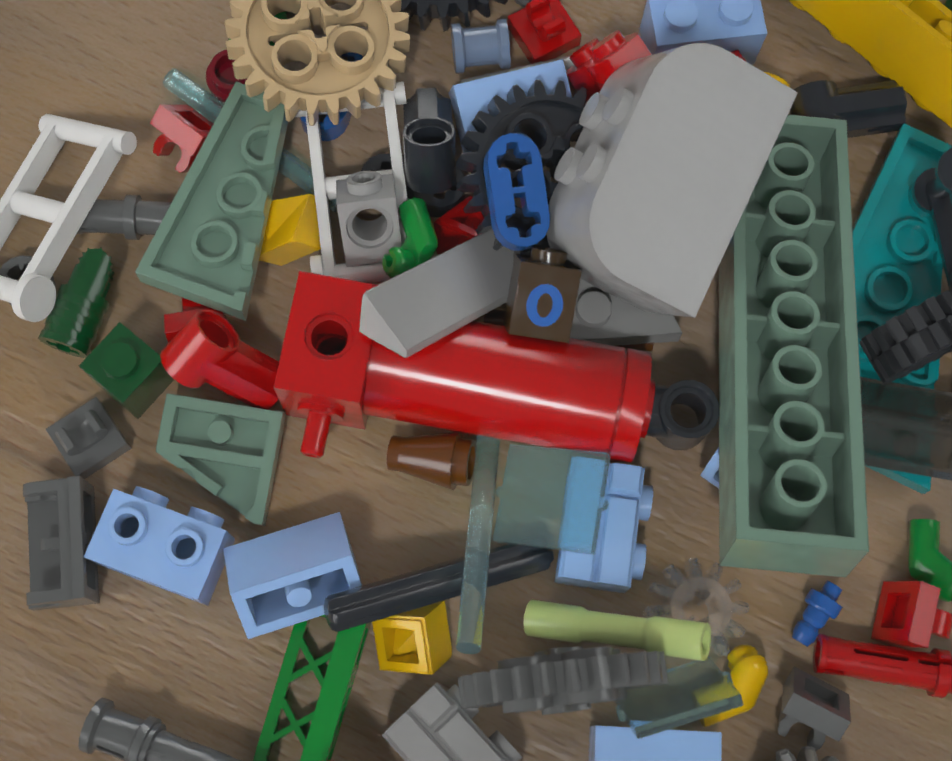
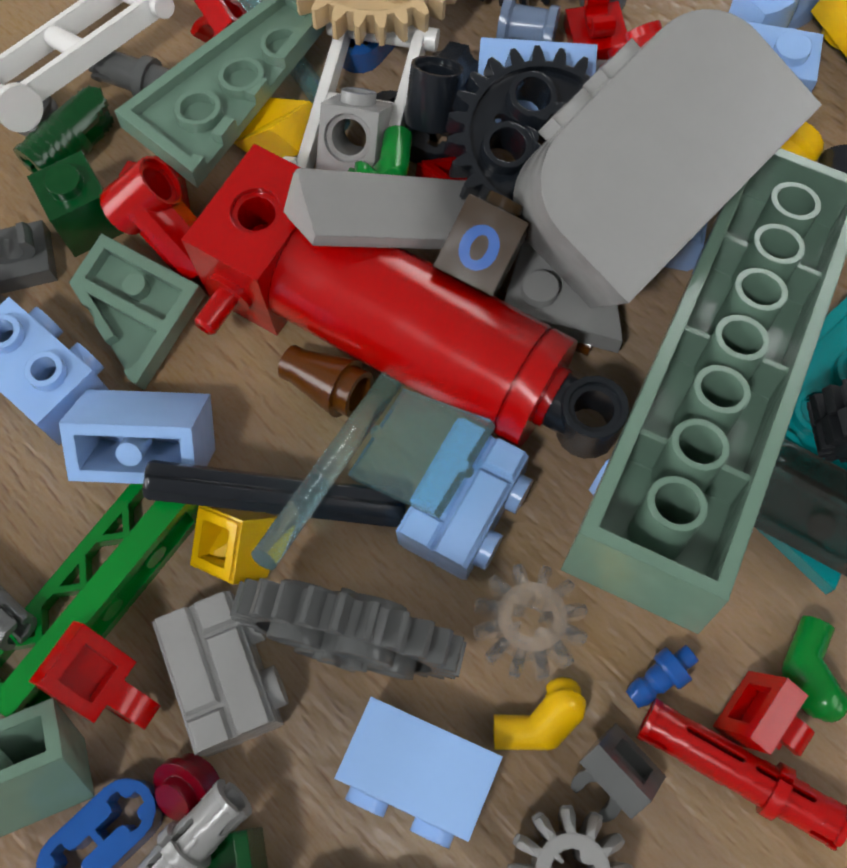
camera: 30 degrees right, 5 degrees down
blue beam [483,133,550,251] -> none
yellowish green piece [523,600,711,661] -> none
clear light blue piece [614,656,743,739] -> none

